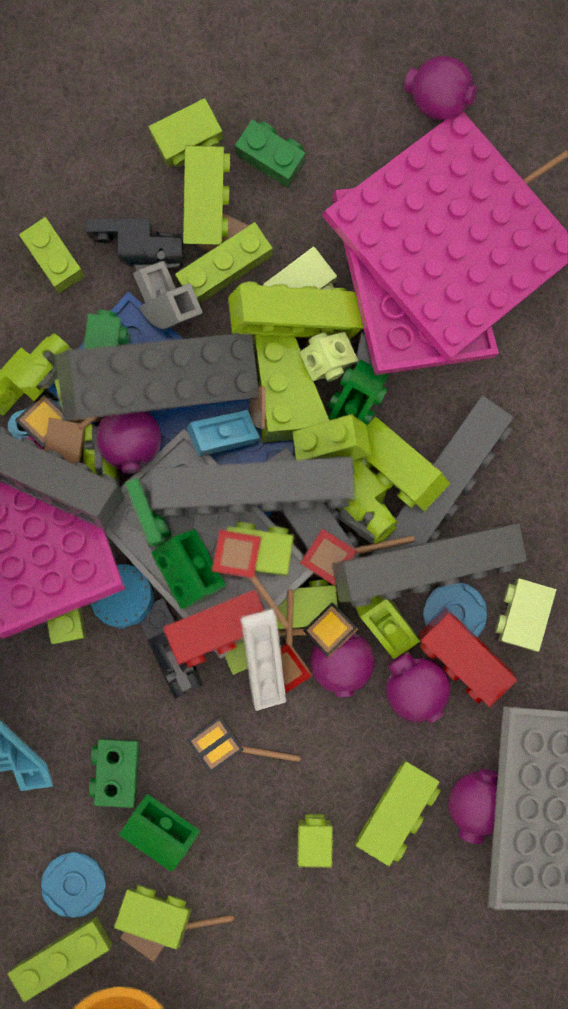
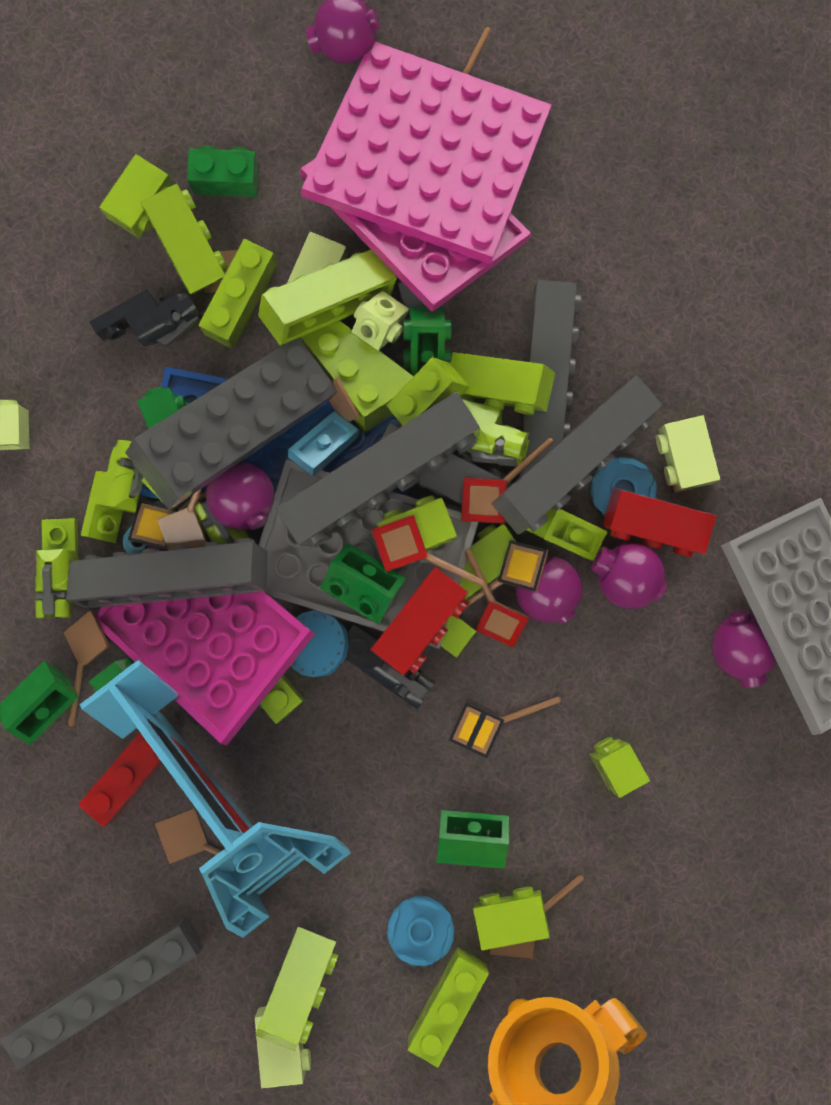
camera: 25 degrees left, 0 degrees up
lime brick [19,217,85,293] -> none
green brick [89,738,140,808] -> none
green plate [125,478,172,549] -> none
light grey brick [133,261,203,329] -> none
white tile [241,609,286,711] -> none
lime brick [354,760,440,866] -> none

